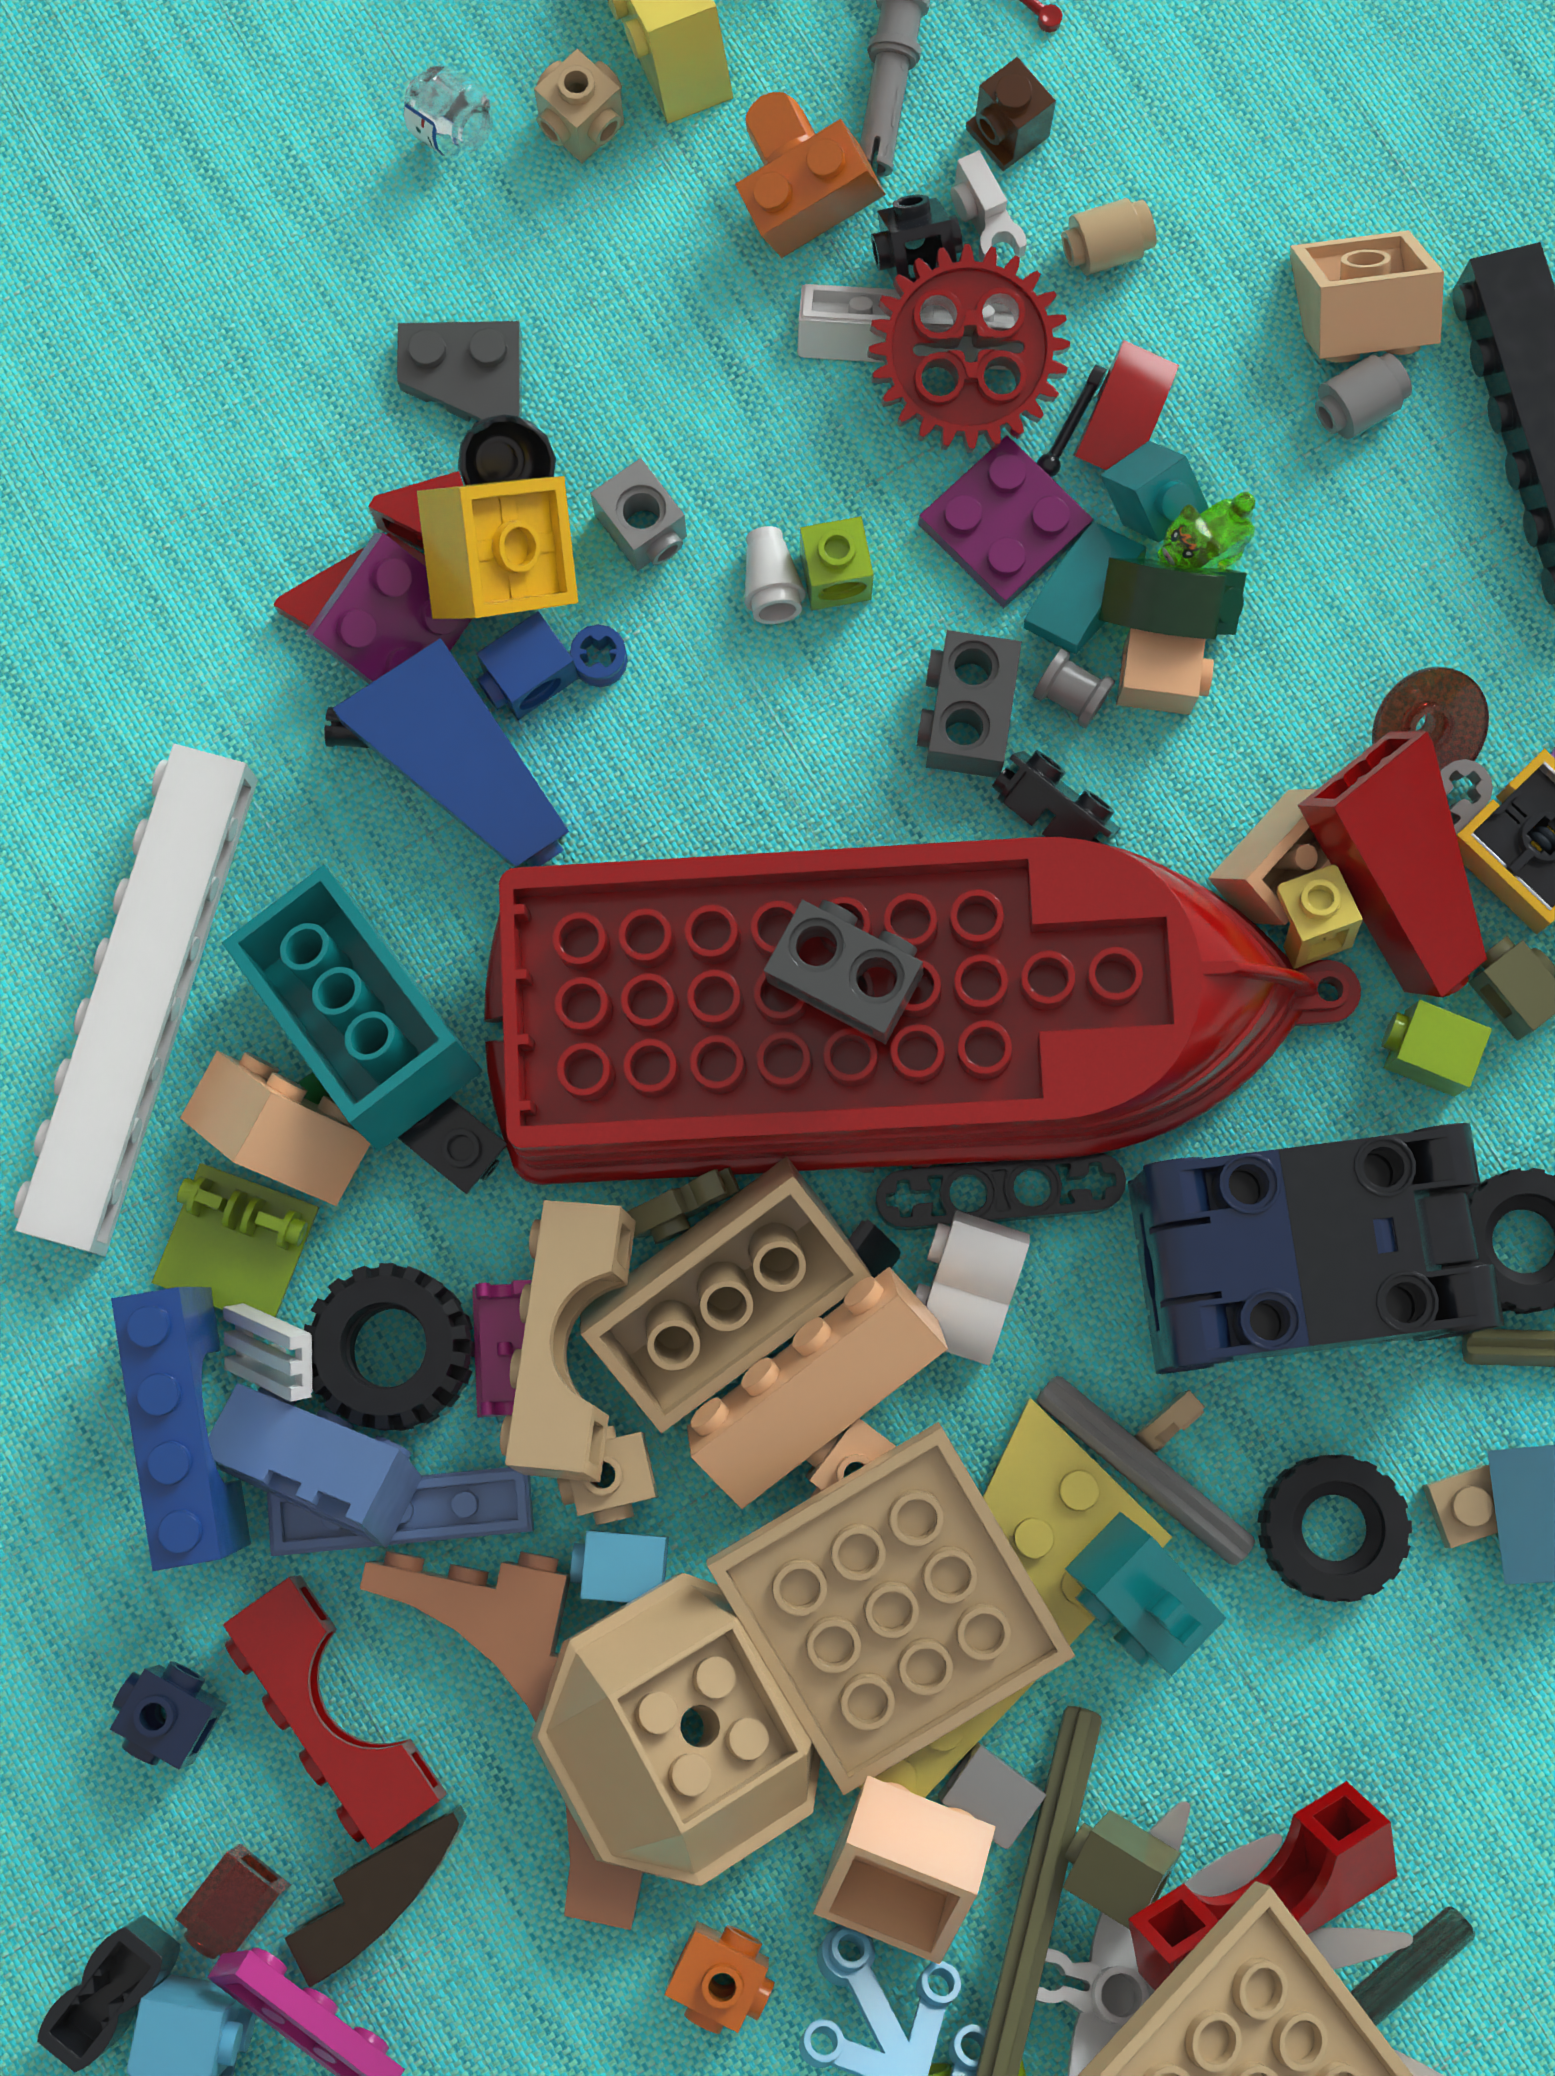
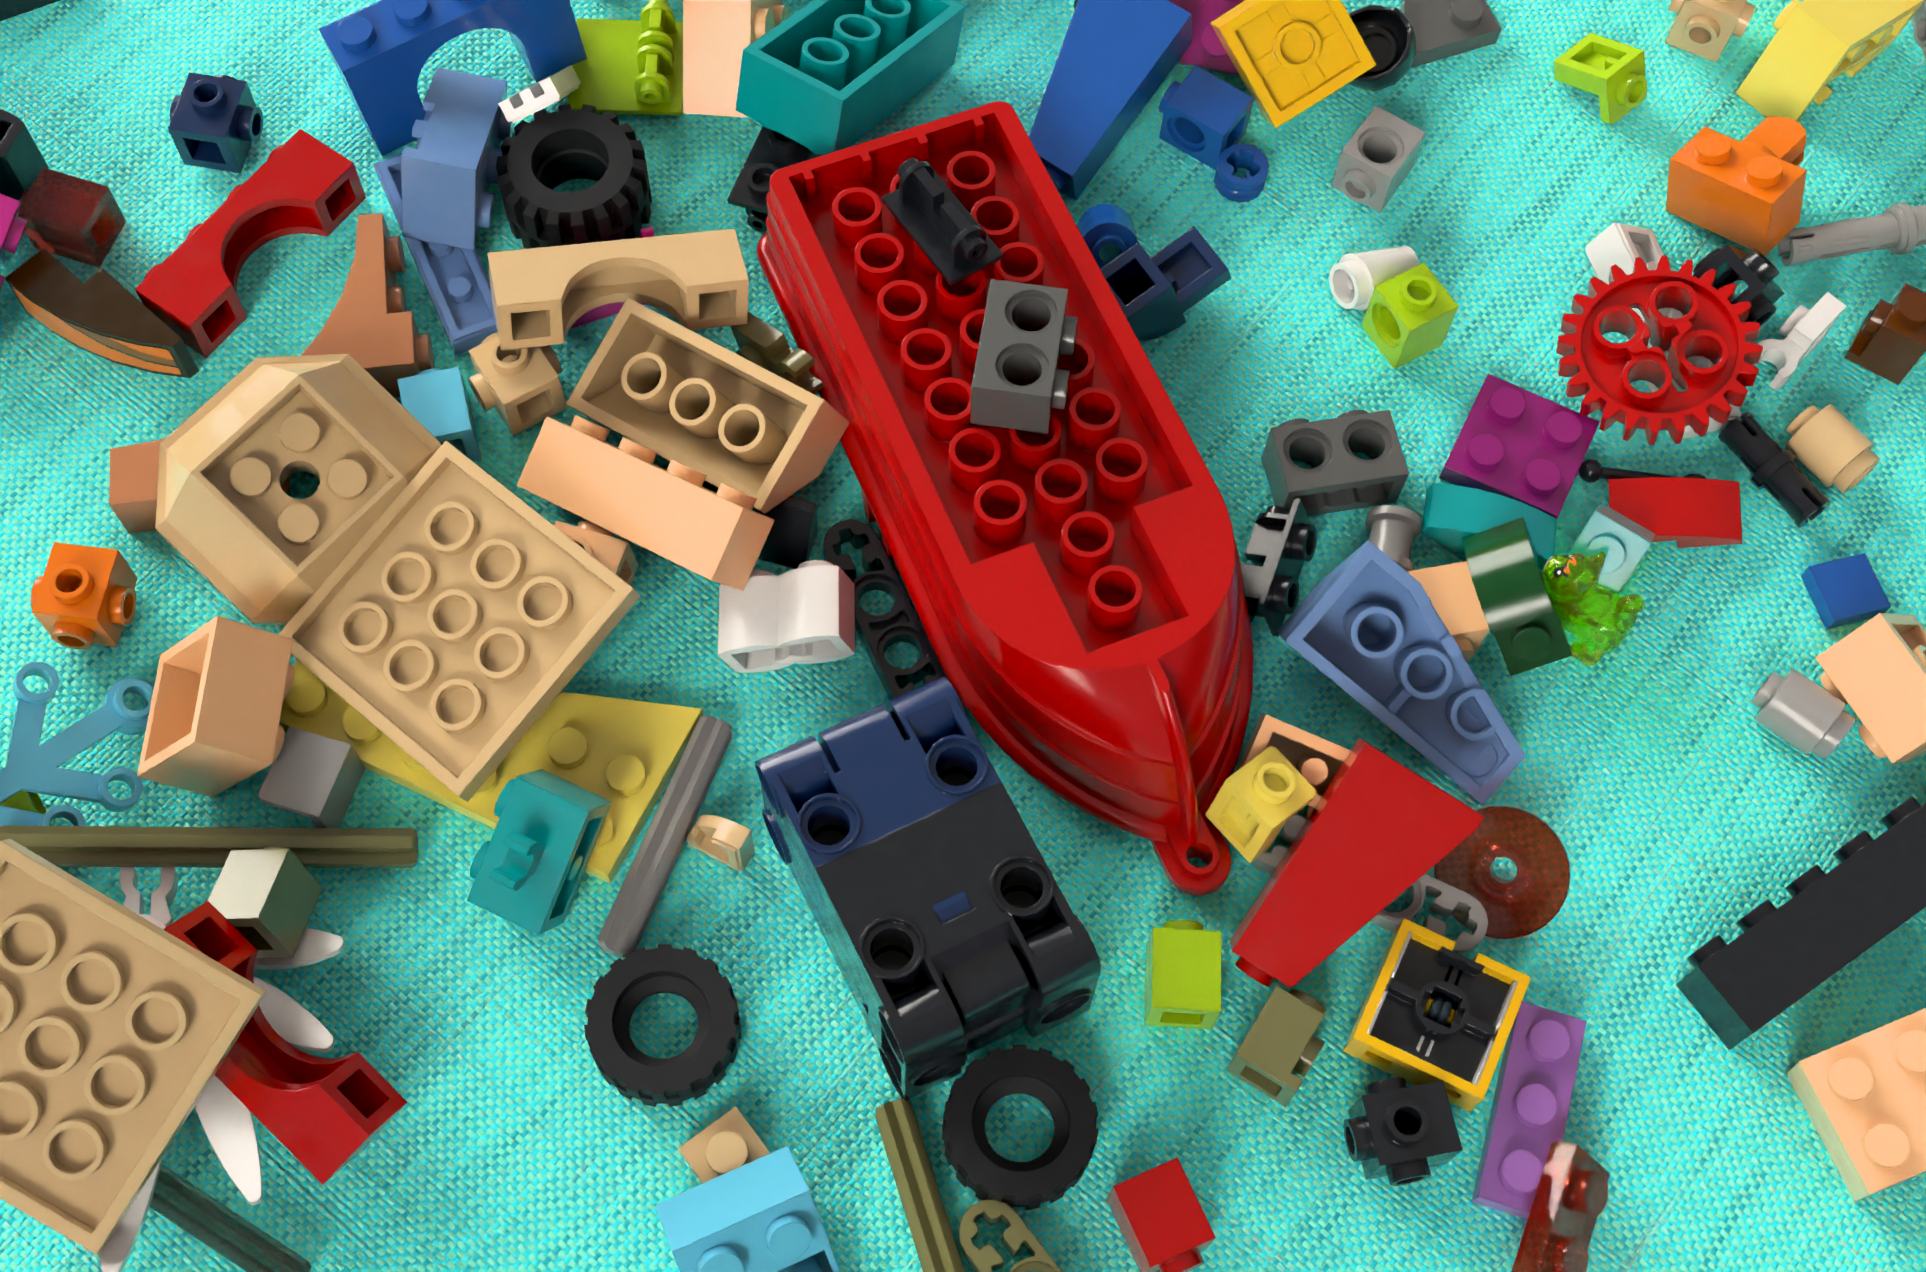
camera: 65 degrees right, 15 degrees down
none -> black hinge [882,158,1003,286]
none -> blue brick [1077,204,1138,269]
none -> dark blue brick [1100,226,1231,341]
none -> medium blue wedge [1277,540,1526,805]
none -> lime bracket [1553,33,1647,125]
none -> black pin [1718,412,1831,528]
none -> blue tile [1801,553,1891,630]

